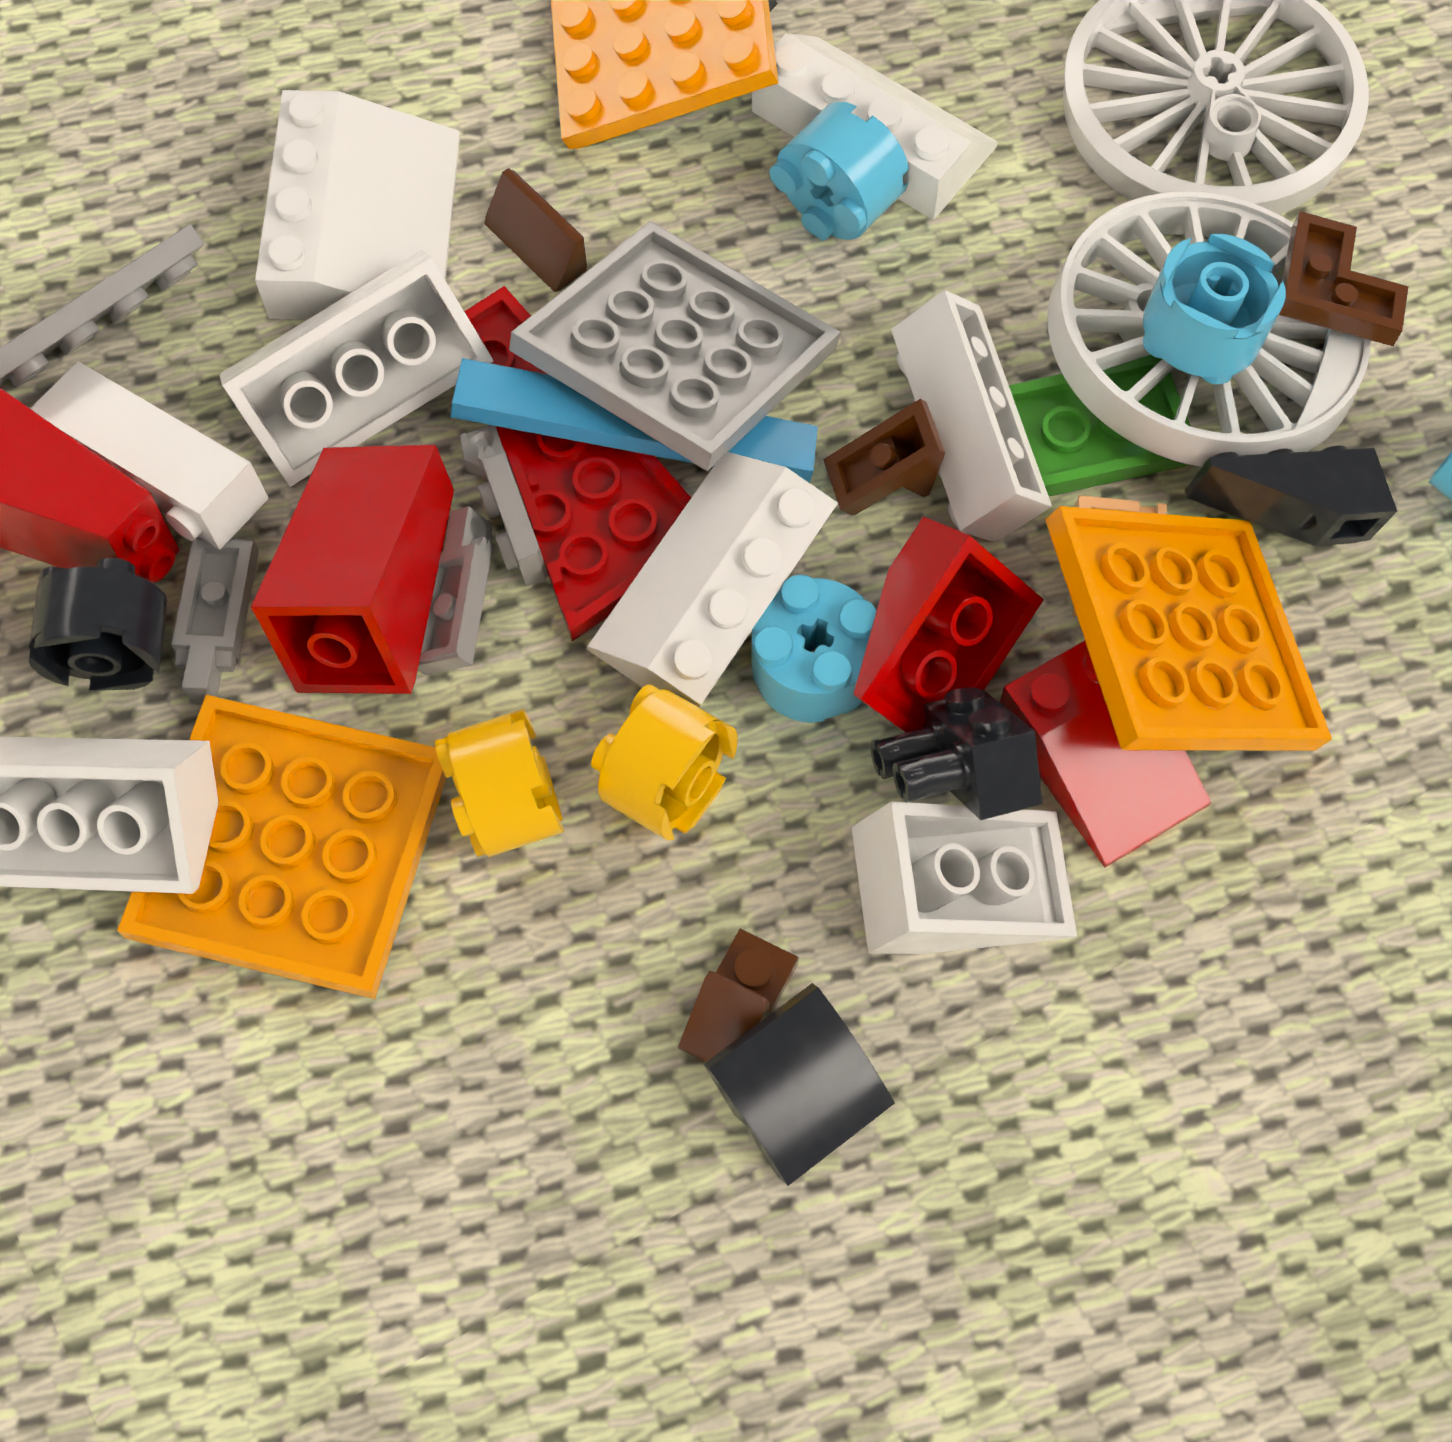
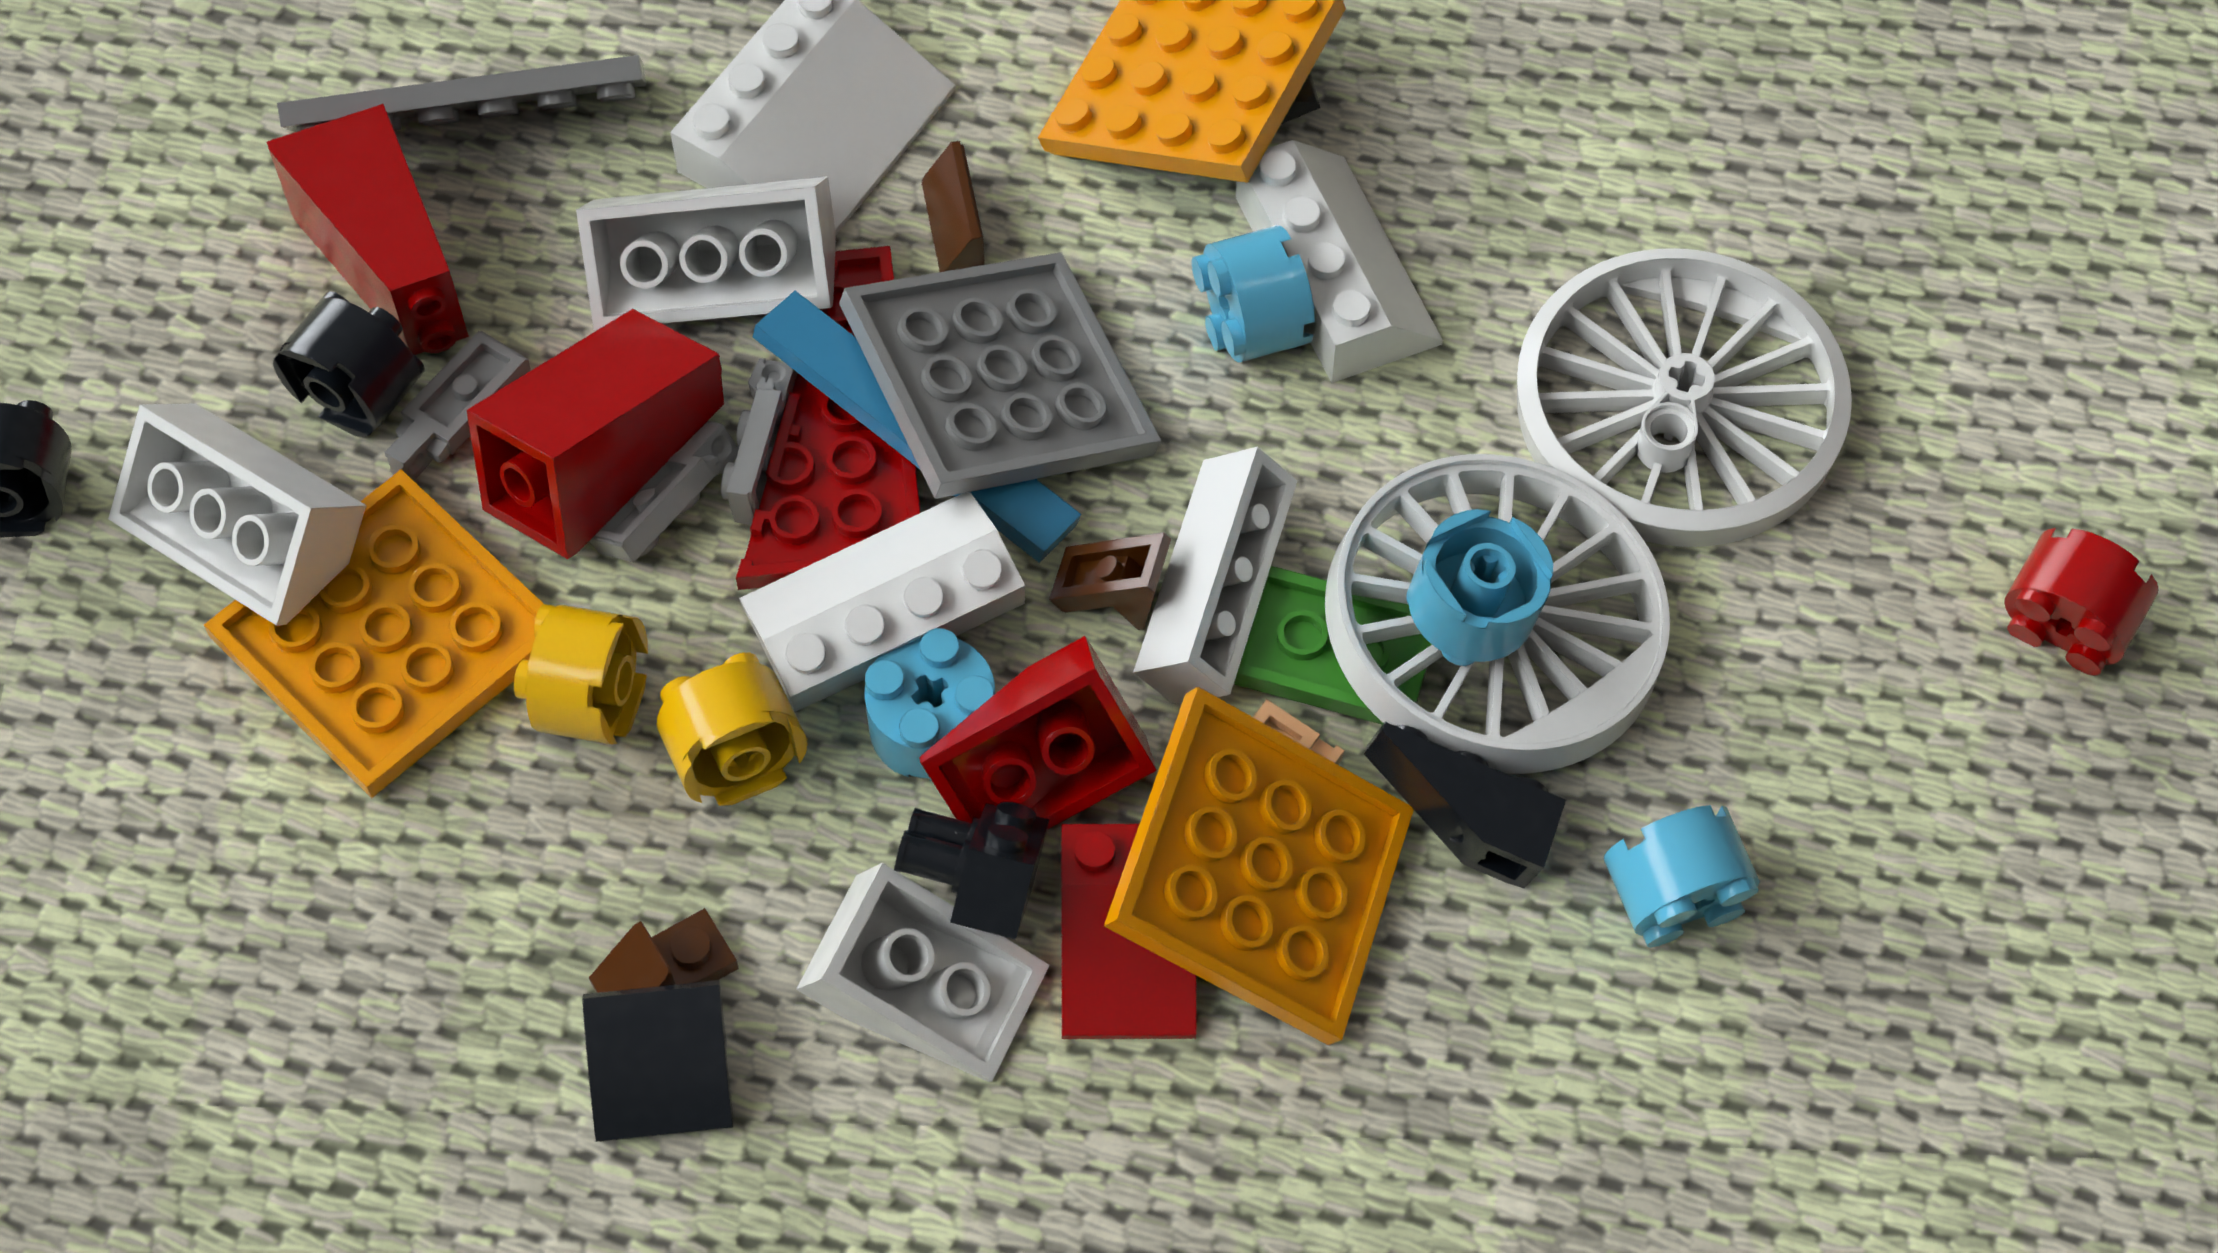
camera: 30 degrees right, 5 degrees down
white brick [30,361,269,550] -> none
reddish brown plate [1279,211,1409,346] -> none

